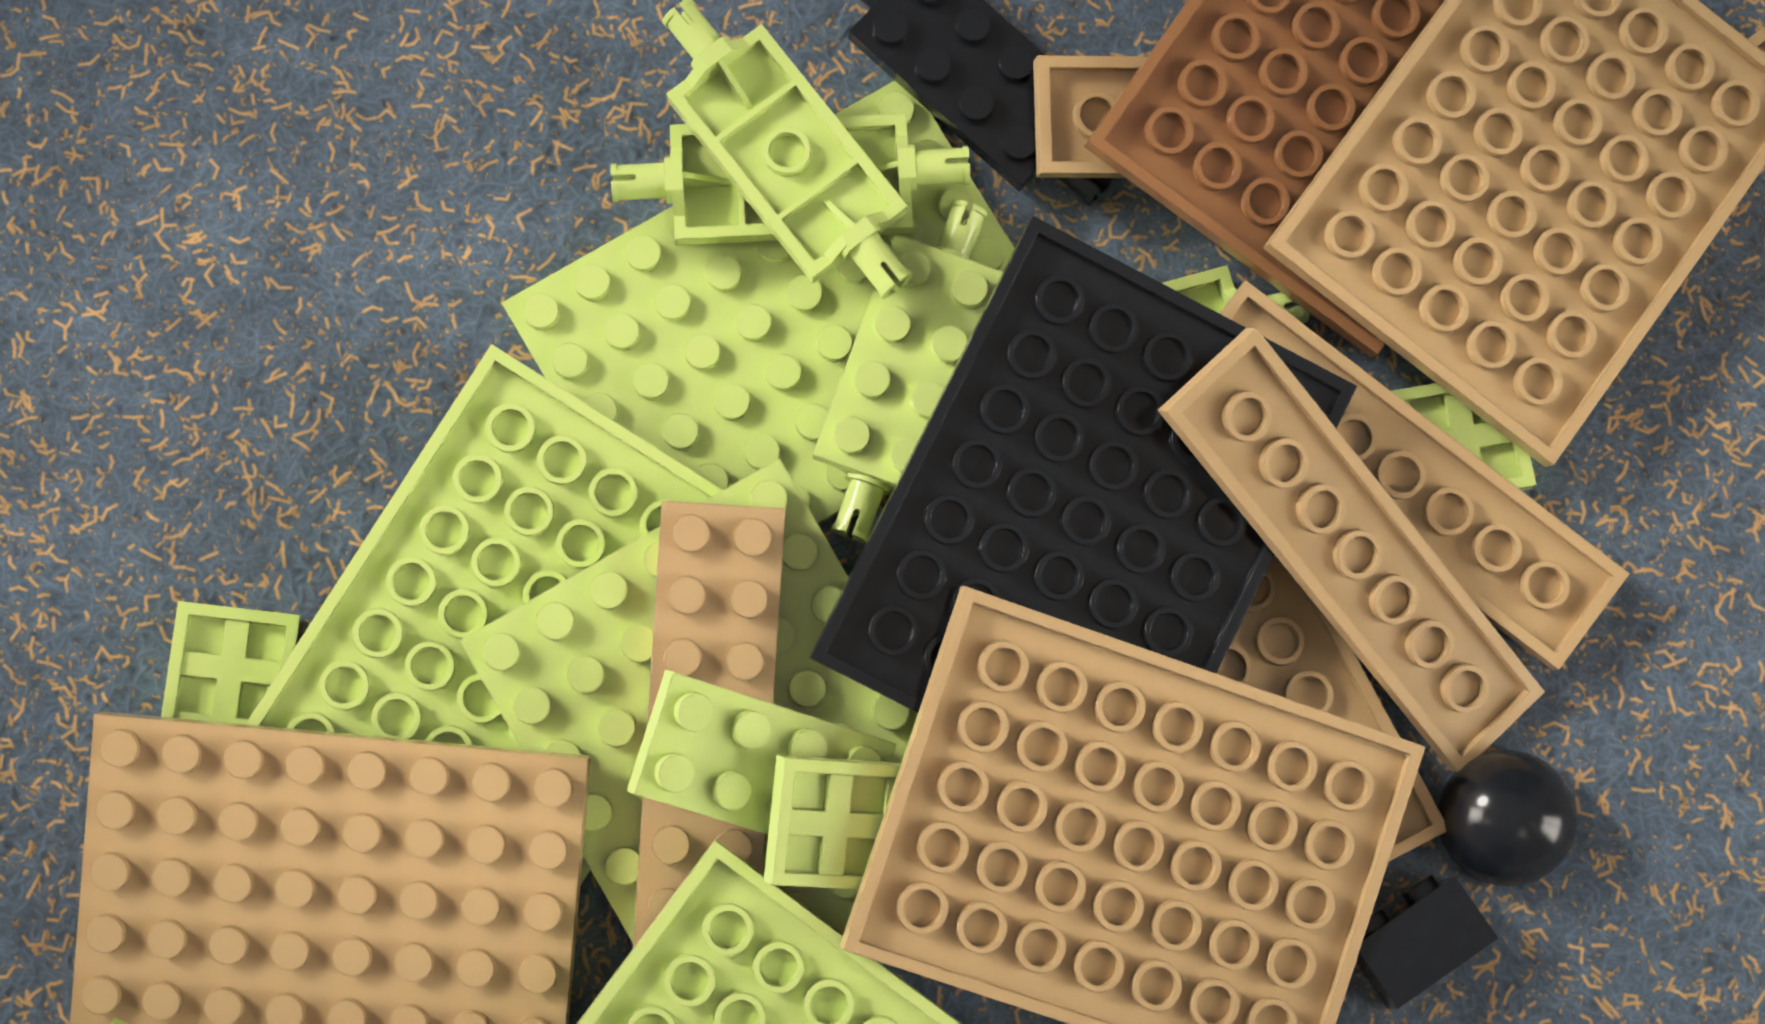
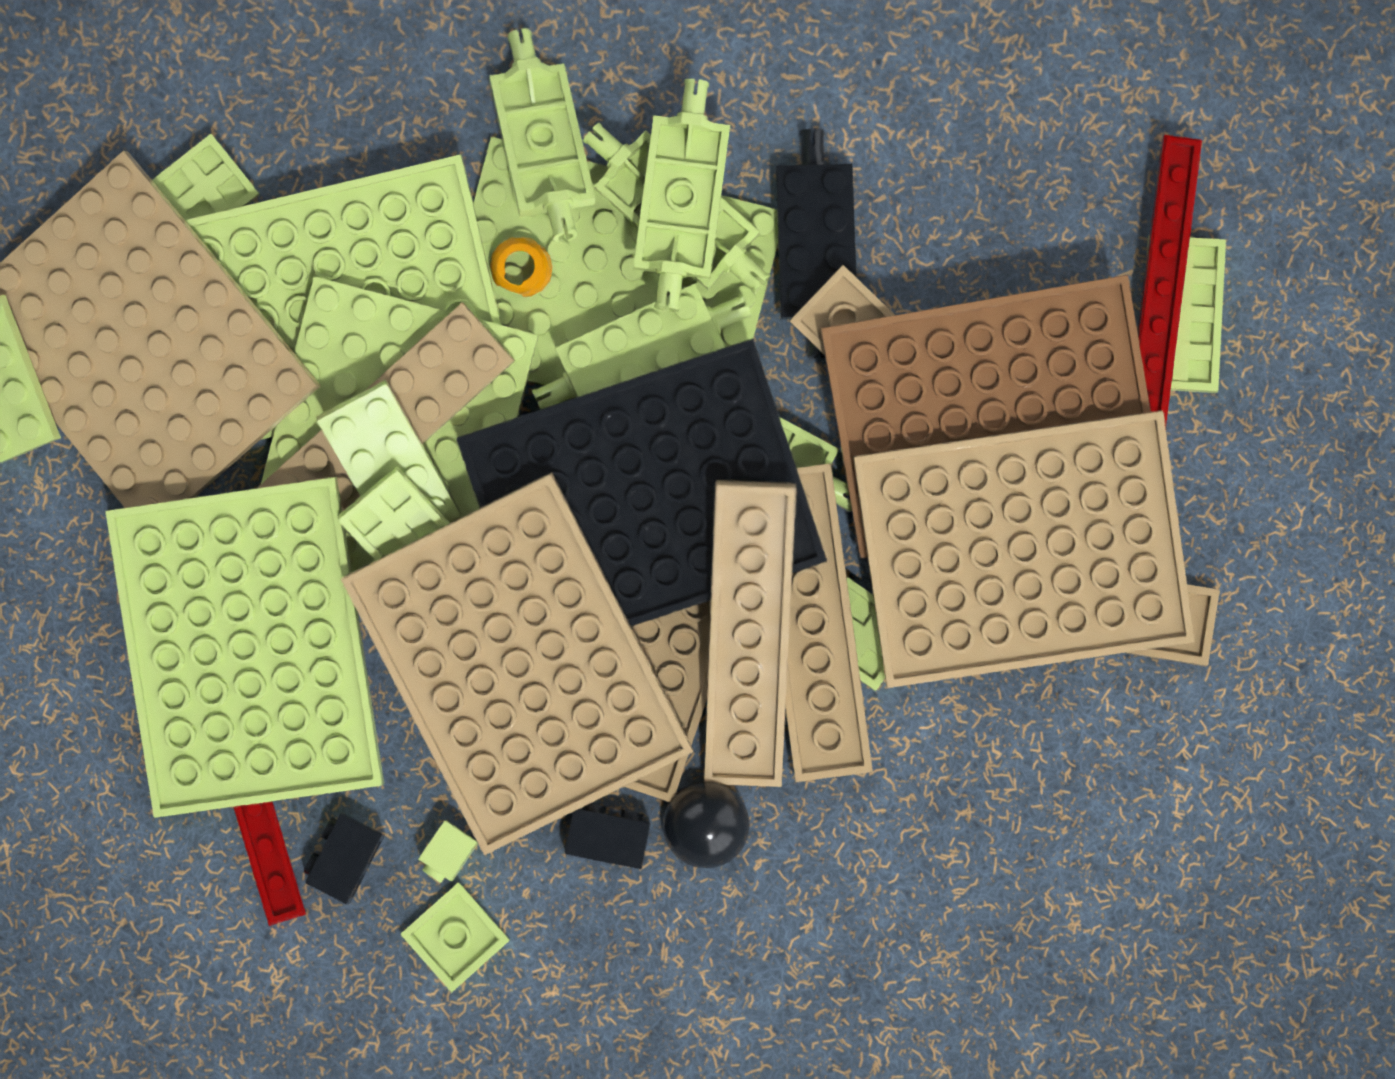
camera: 50 degrees right, 5 degrees up
none -> yellowish green plate [489,29,595,243]
none -> light orange piece [490,237,553,297]

